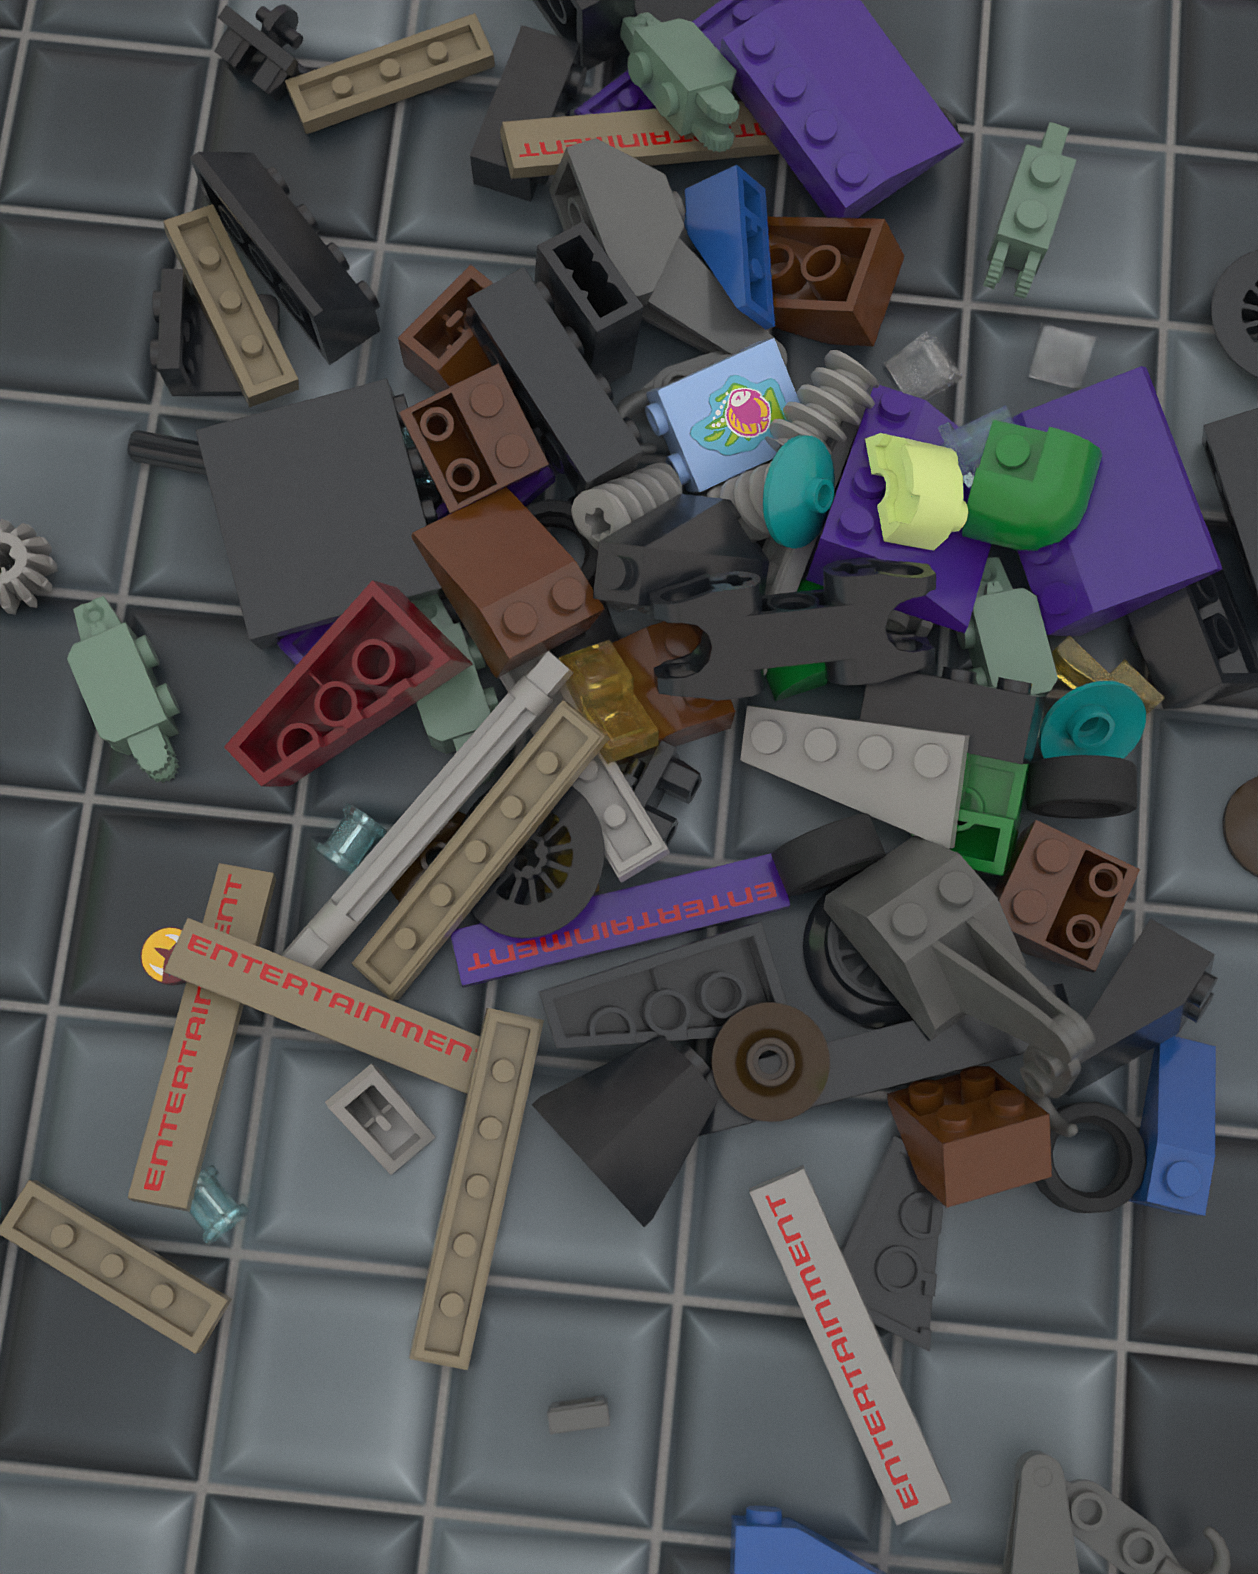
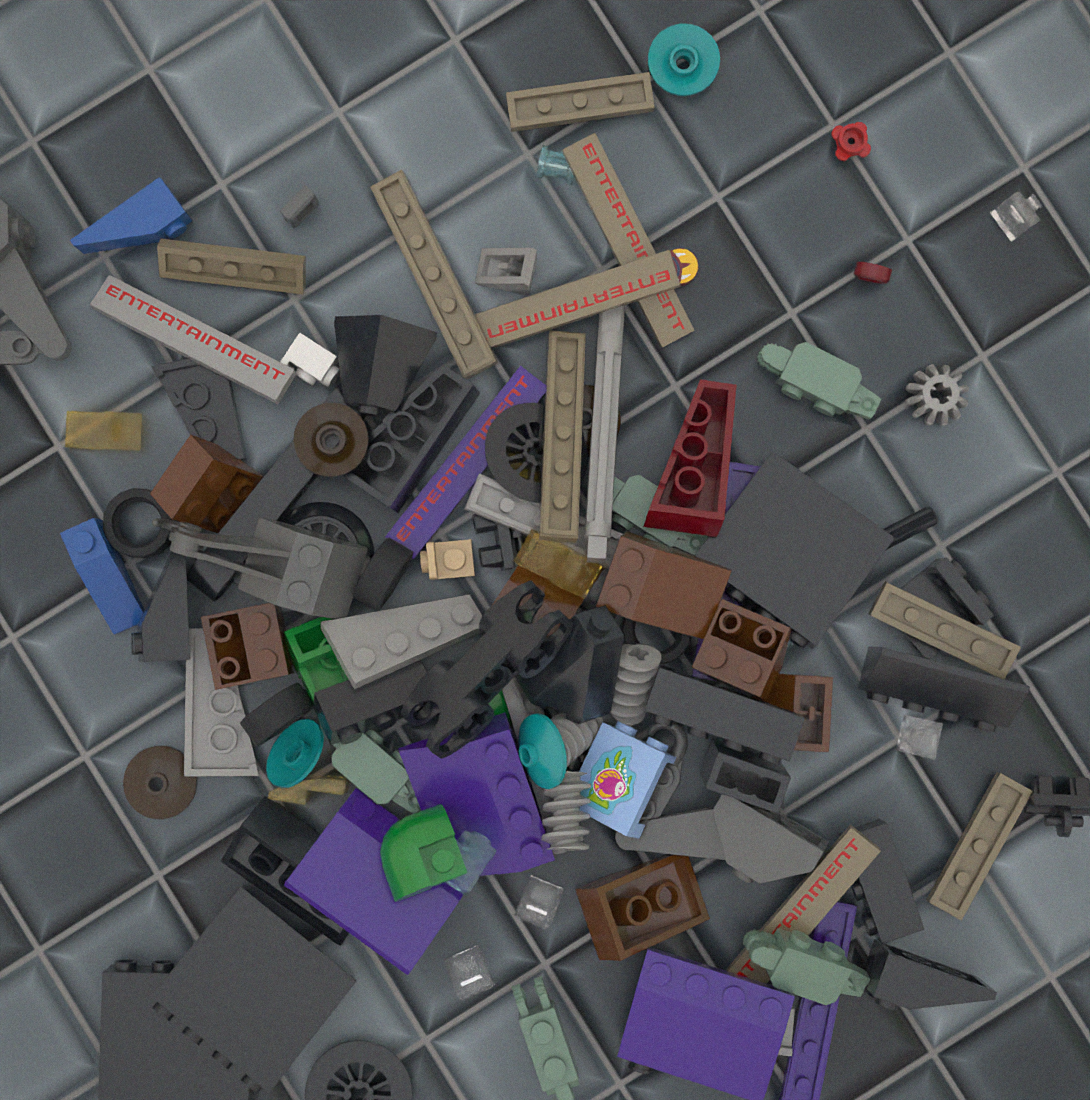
camera: 145 degrees right, 10 degrees up
clear light blue bush [314,804,387,875] -> none
blue slope [684,165,775,330] -> none
yellowish green cylinder [865,433,968,551] -> none
none -> clear yellow slope [65,411,142,451]
none -> dark tan plate [157,239,306,294]
none -> light grey wing [184,628,259,776]
none -> white brick [281,333,340,388]
none -> tan bracket [420,539,475,580]
none -> clear tile [896,715,943,759]

